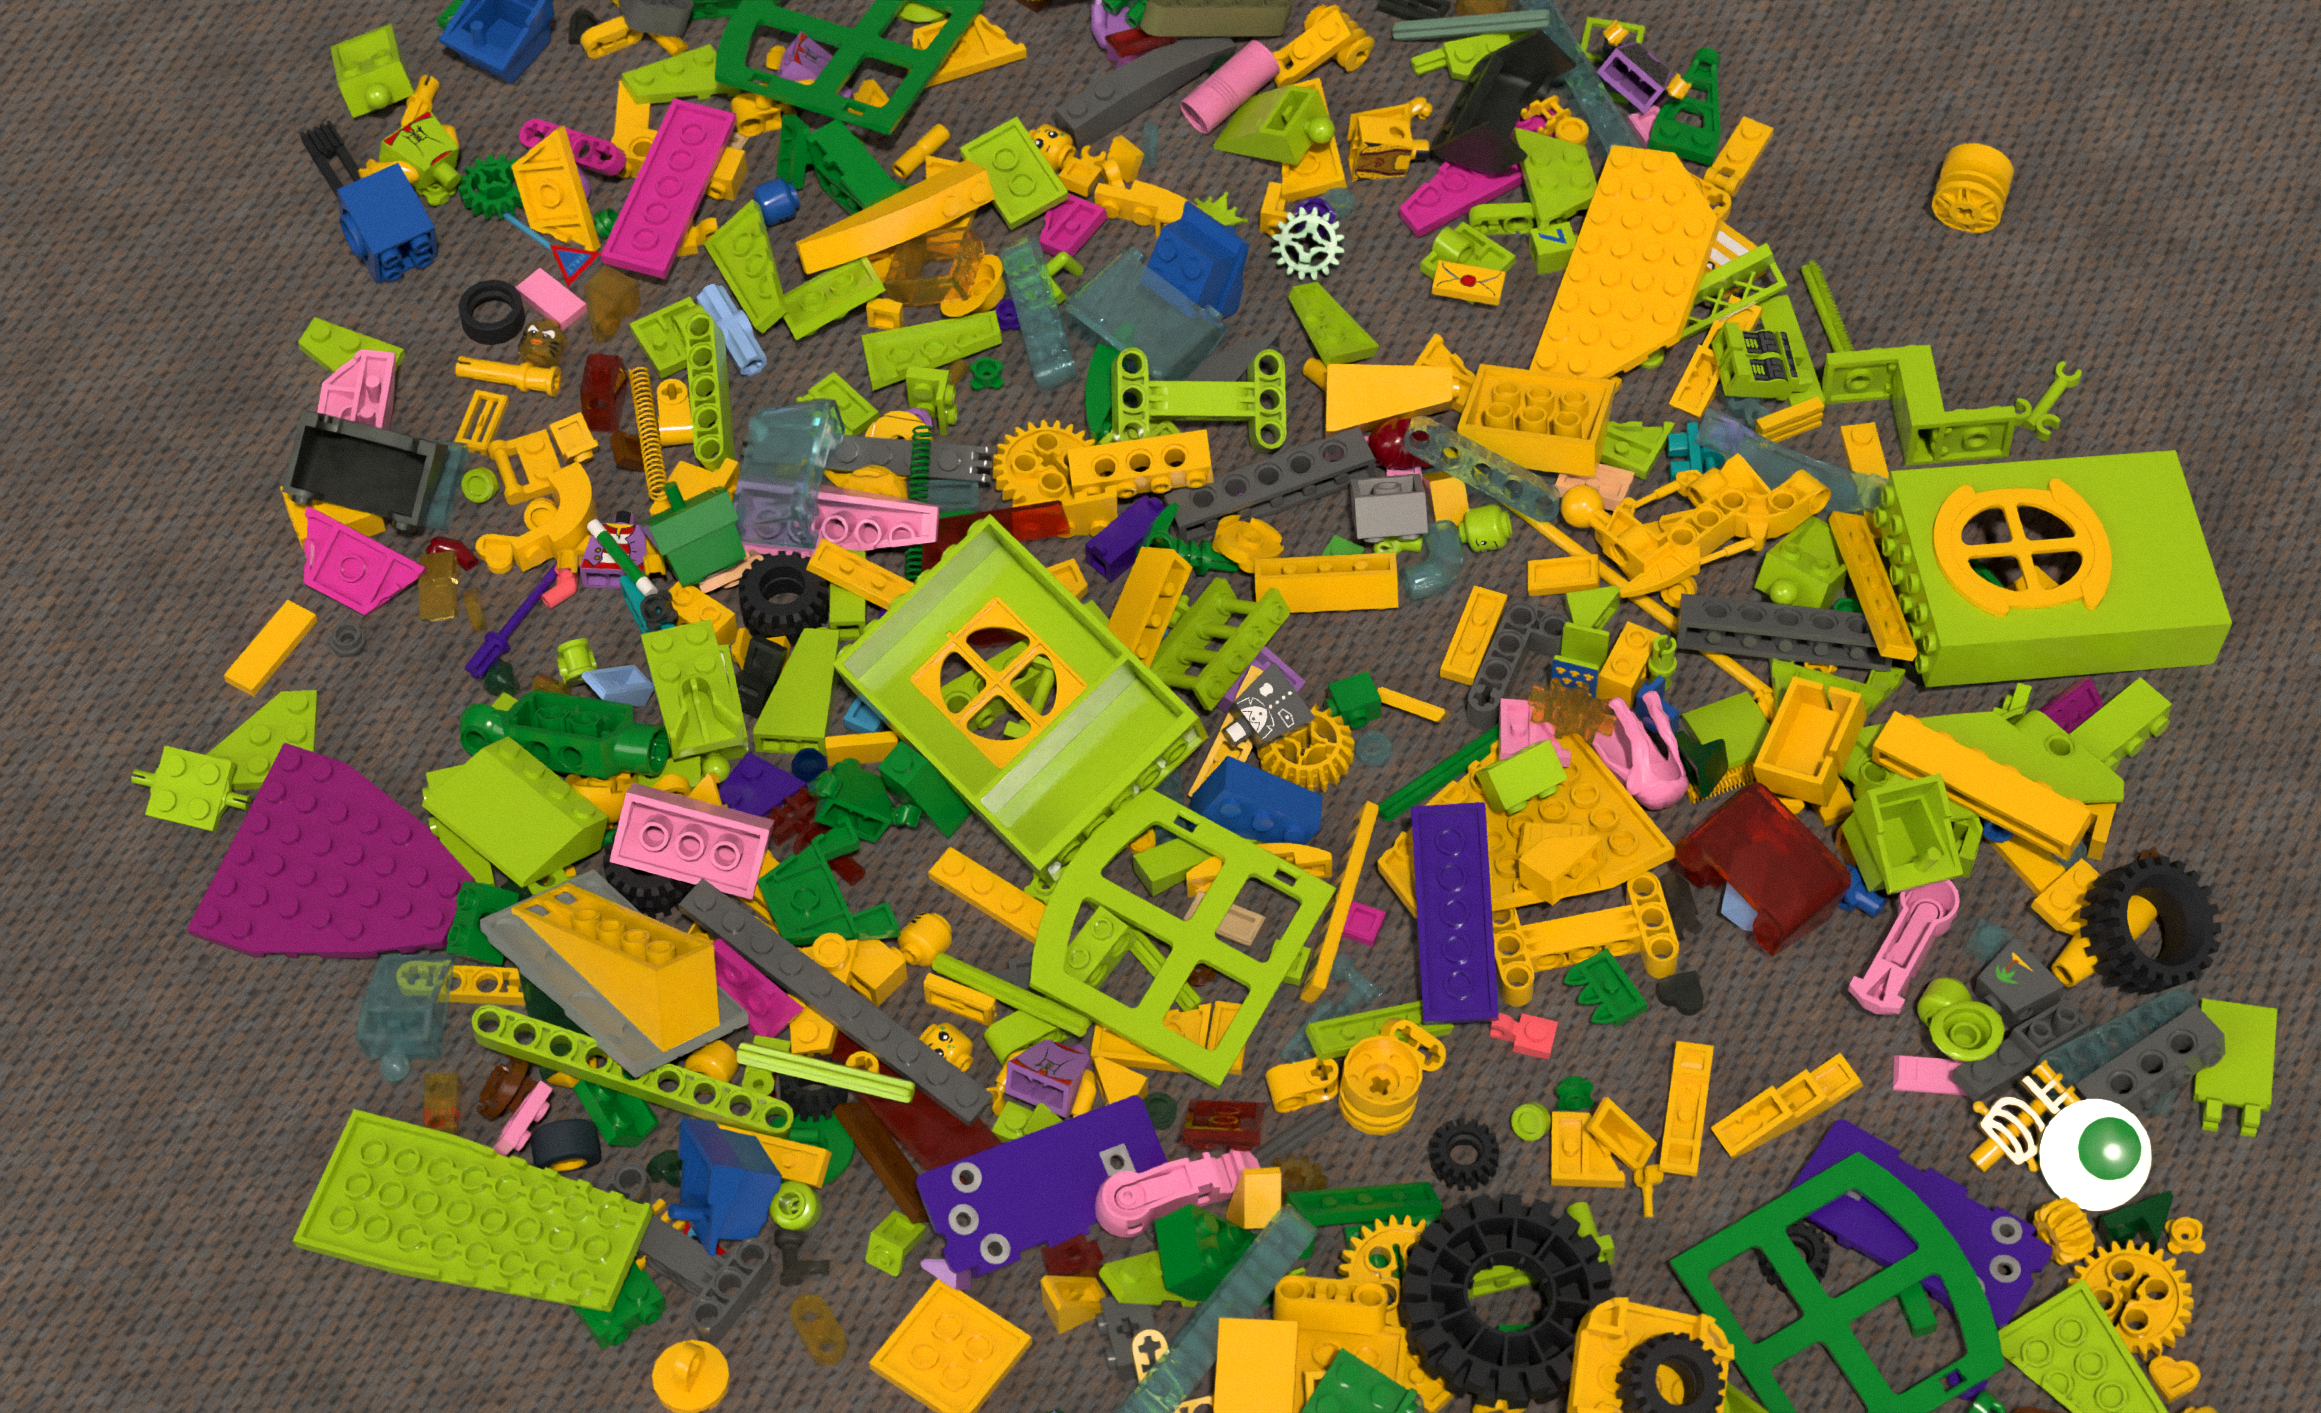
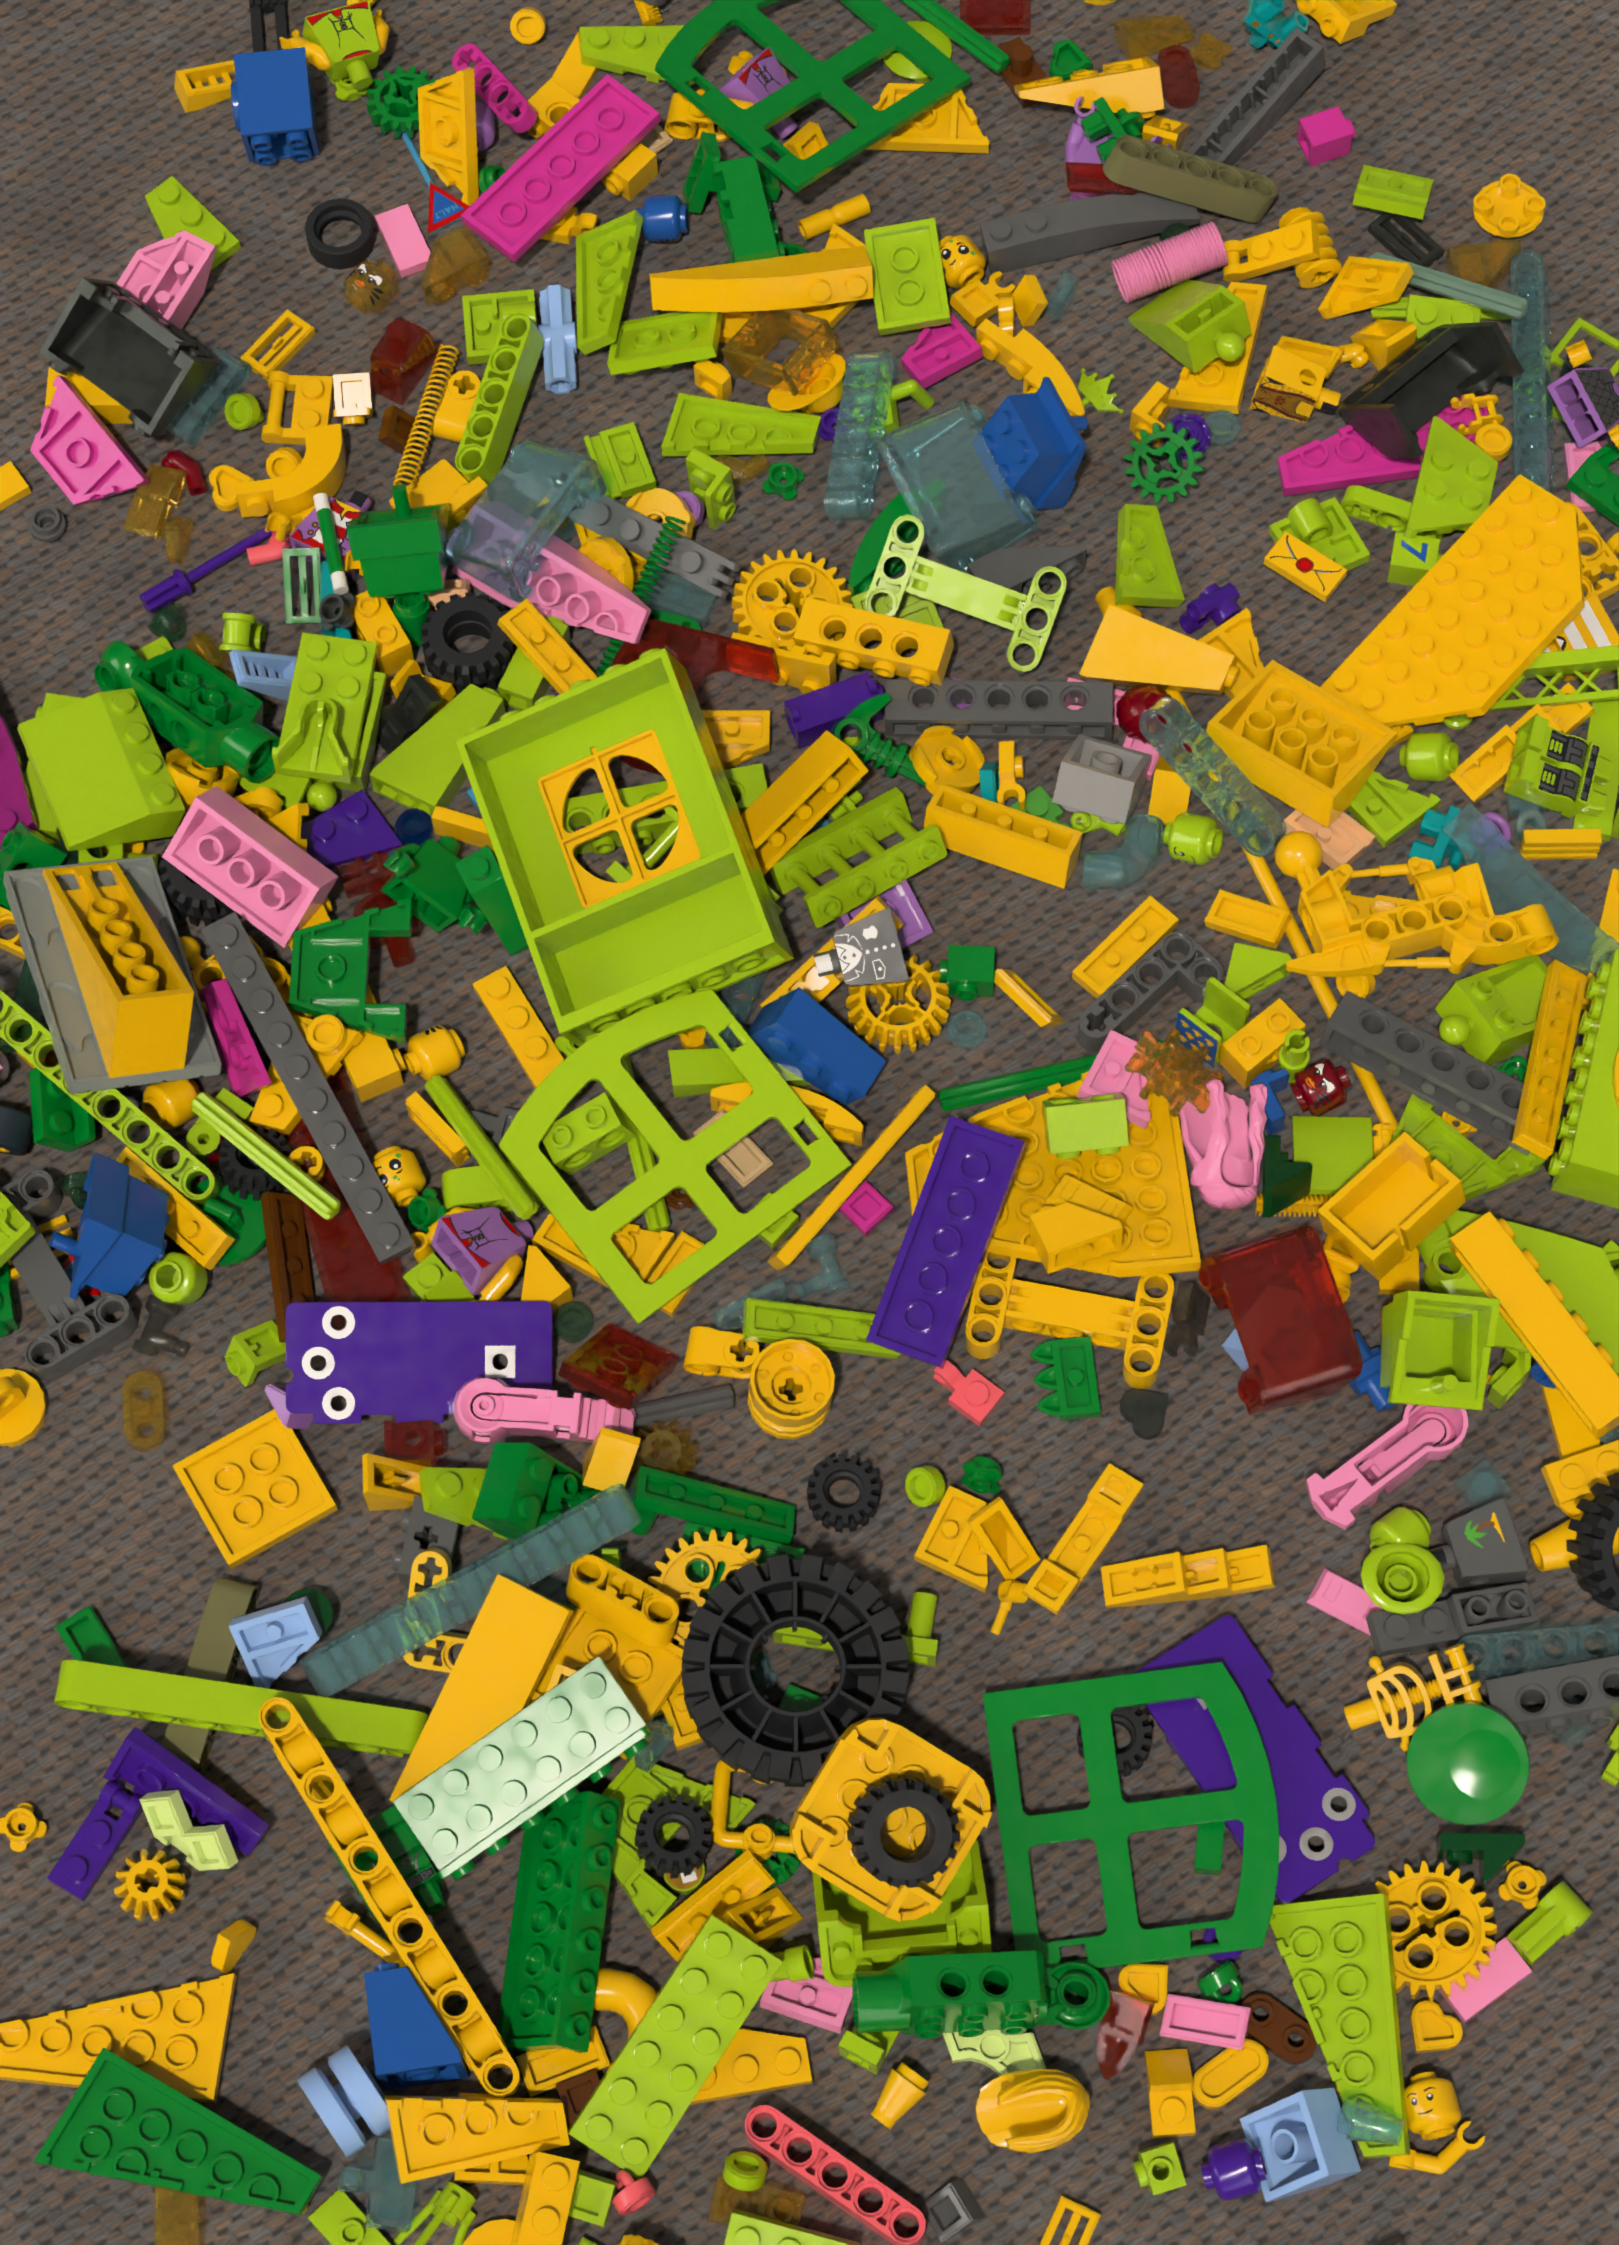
camera: 25 degrees right, 10 degrees up
yellow pin [456,356,562,397] -> none
yellow beam [1380,1017,1446,1072] -> none
yellow gear [2033,1197,2095,1266] -> none
none -> yellow slope [174,60,236,113]
none -> tile [282,547,321,624]
none -> green cone [393,592,430,646]
none -> green plate [408,1188,447,1234]
none -> yellow tile [510,7,546,44]
none -> teal tile [979,762,1000,803]
none -> yellow plate [997,741,1027,810]
none -> dark purple plate [1179,583,1242,634]
none -> dark red head [1290,1058,1352,1116]
none -> yellow wing [1318,256,1414,319]
none -> yellow slope [1350,319,1417,371]
none -> lime head [1399,732,1459,782]
none -> bright pink tile [1438,1937,1532,2023]
none -> lime piece [1506,1881,1593,1966]

